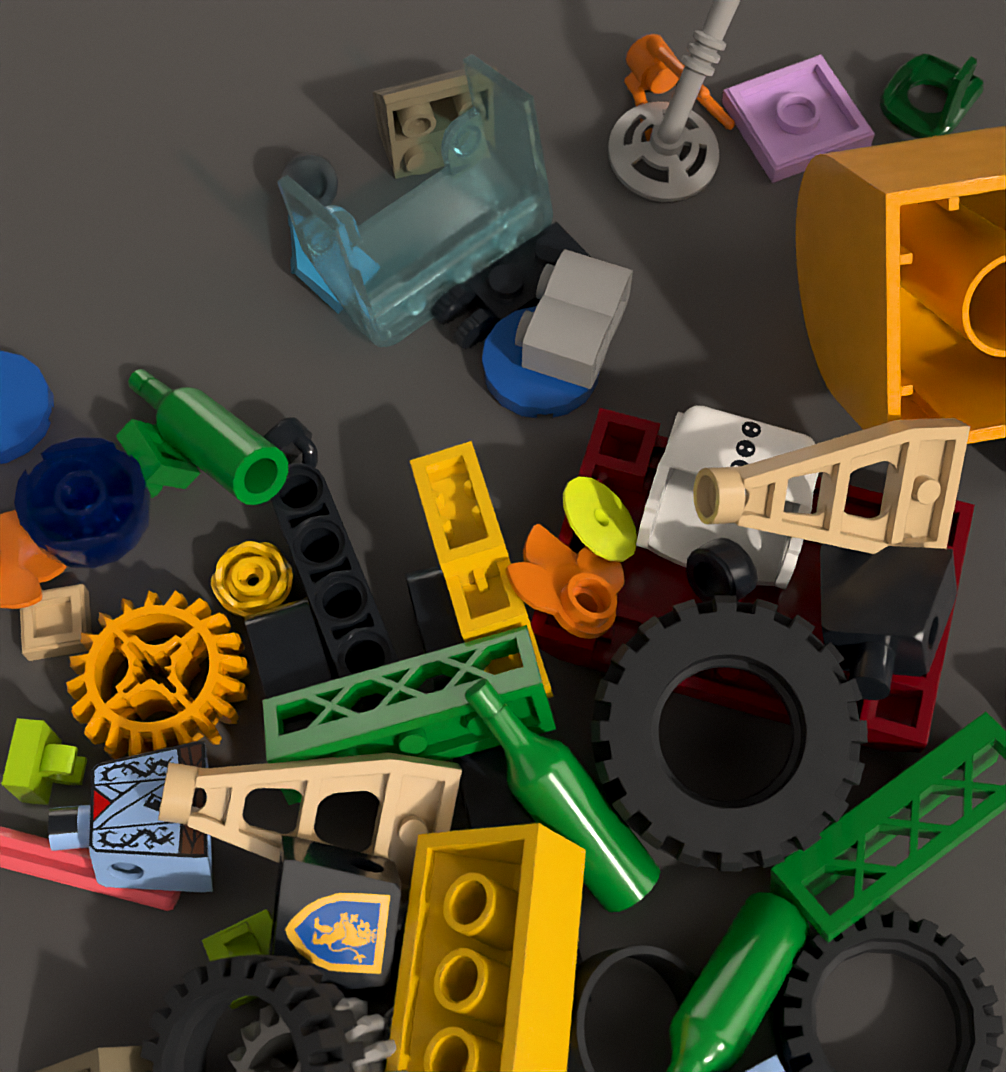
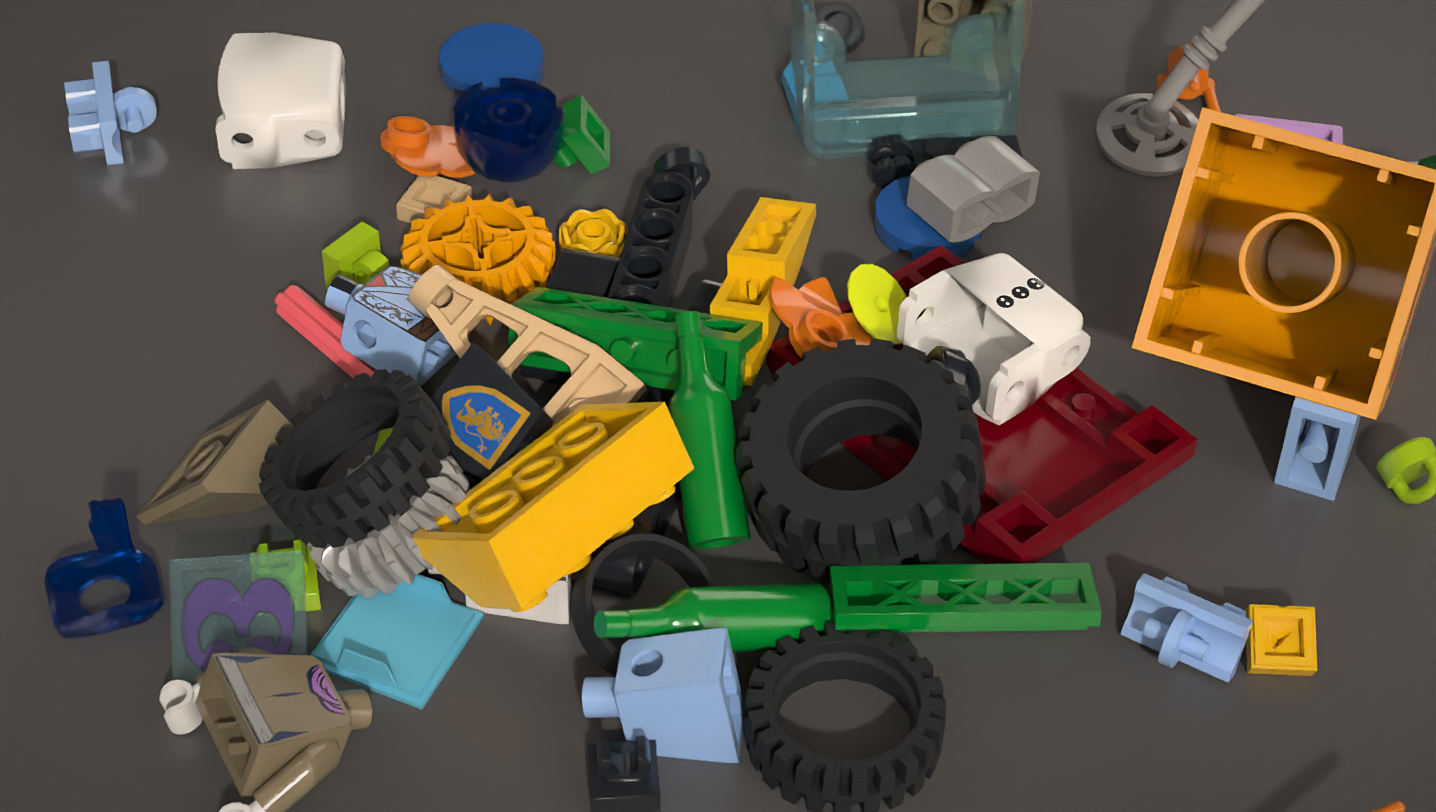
camera: 30 degrees right, 20 degrees down
green piece [128,369,288,505] -> none
tan plate [693,418,970,554] -> none
black torso [820,543,957,700] -> none

